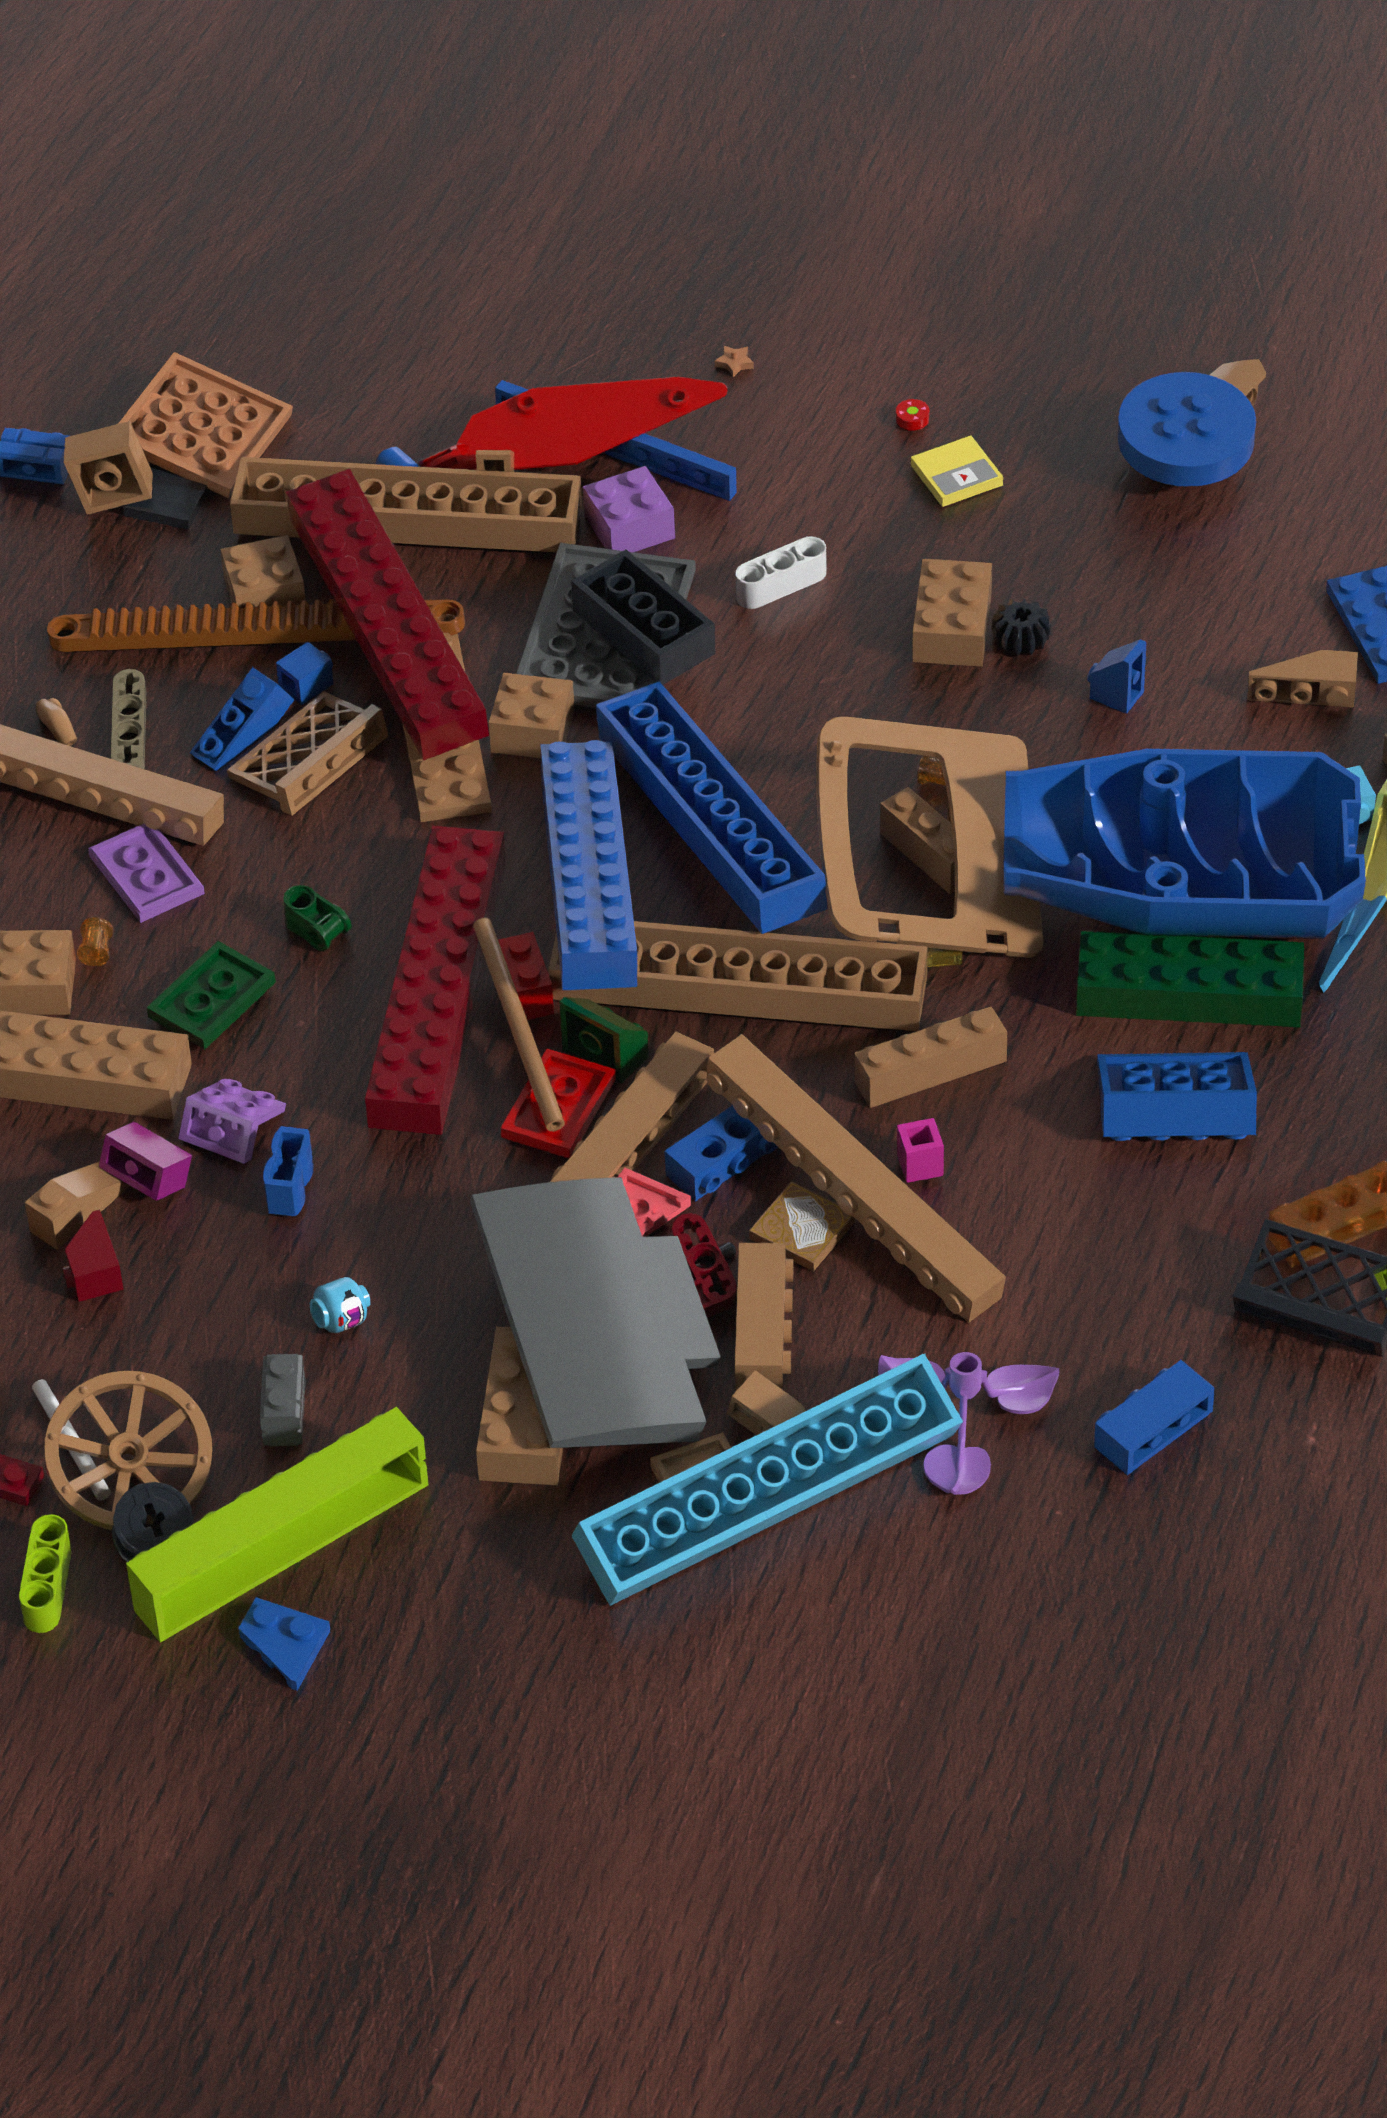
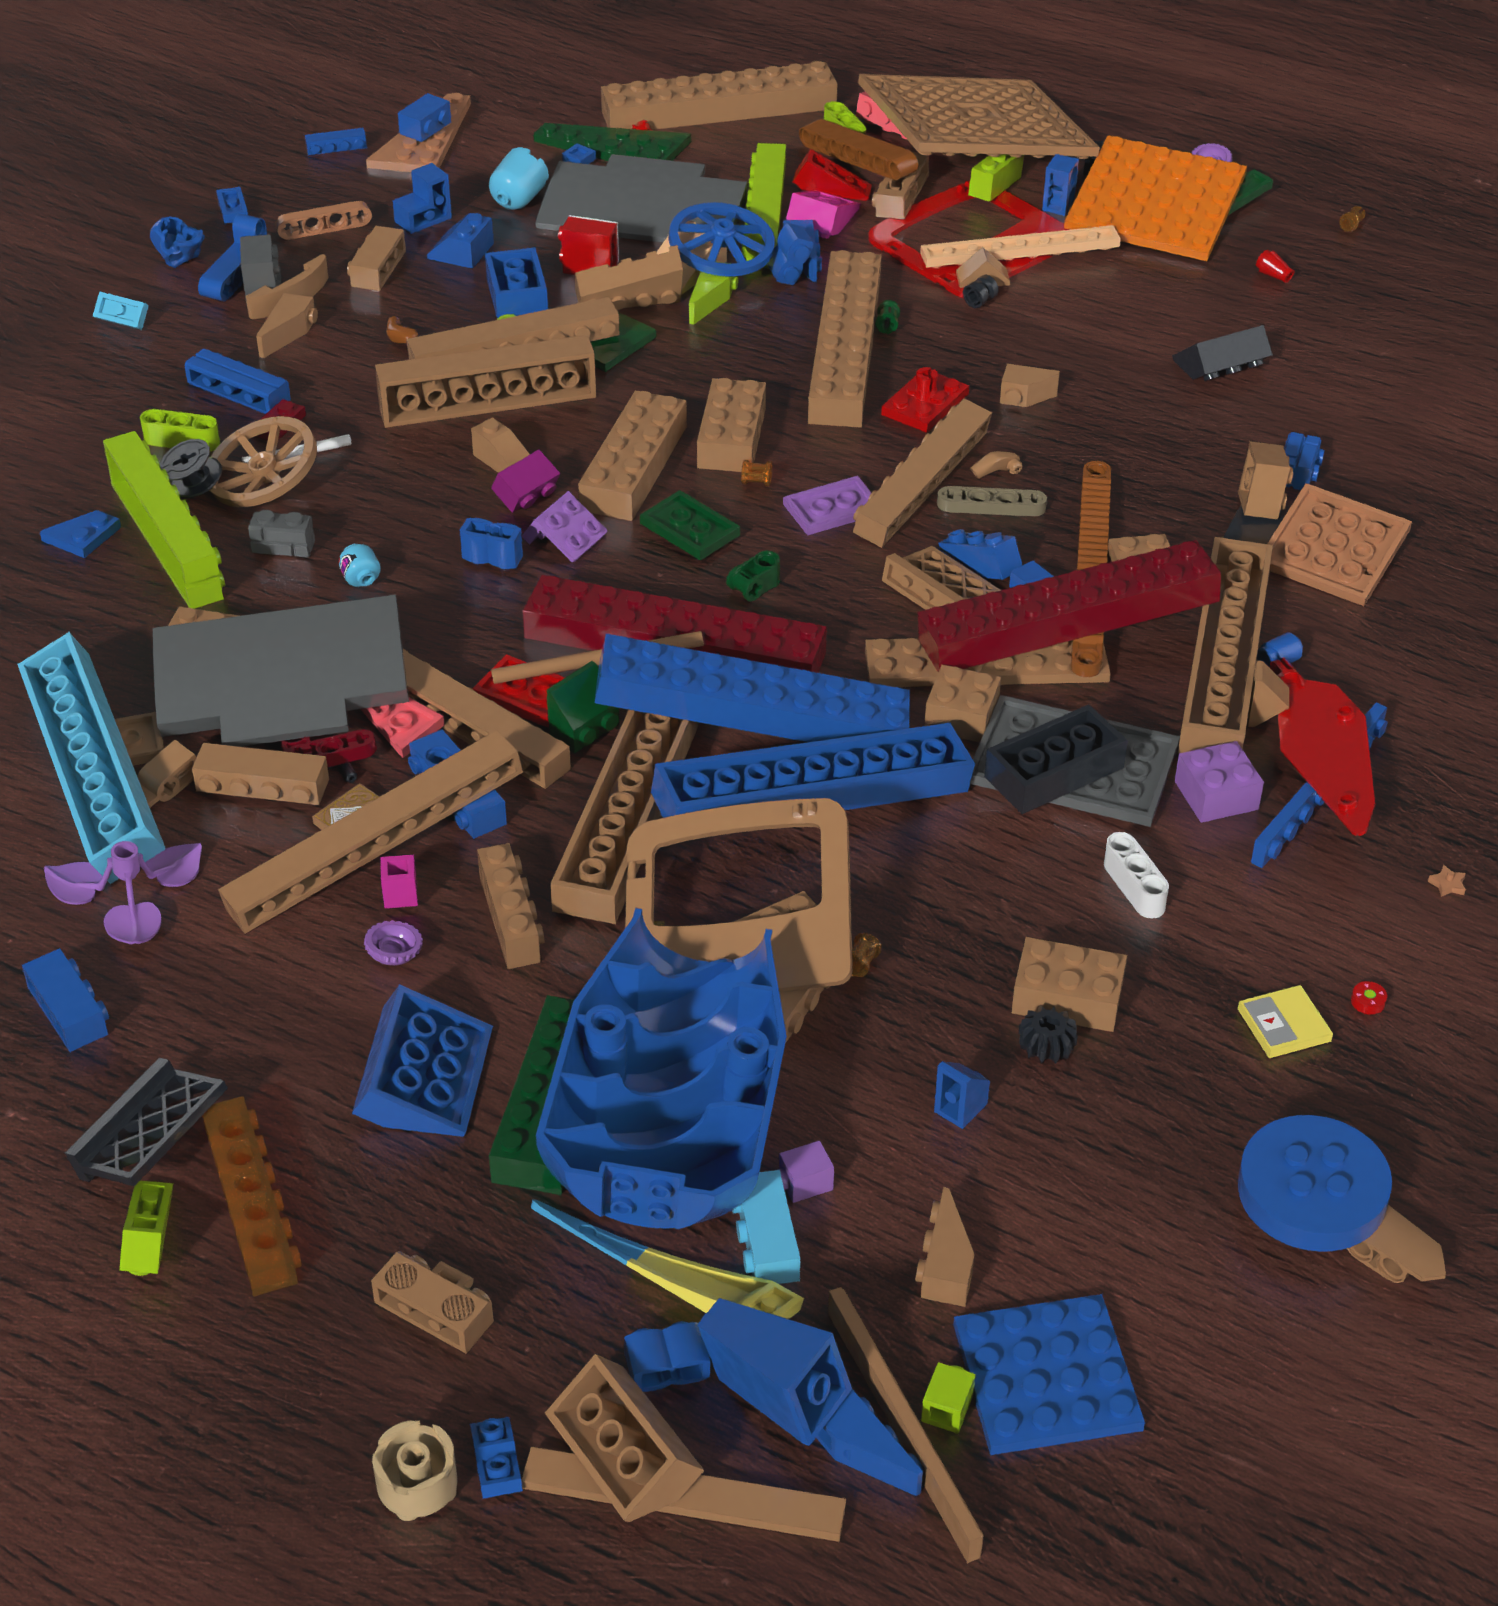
camera: 95 degrees right, 5 degrees down
dark red slope [61,1209,124,1302] -> none
none -> medium lavender hat [364,920,423,966]

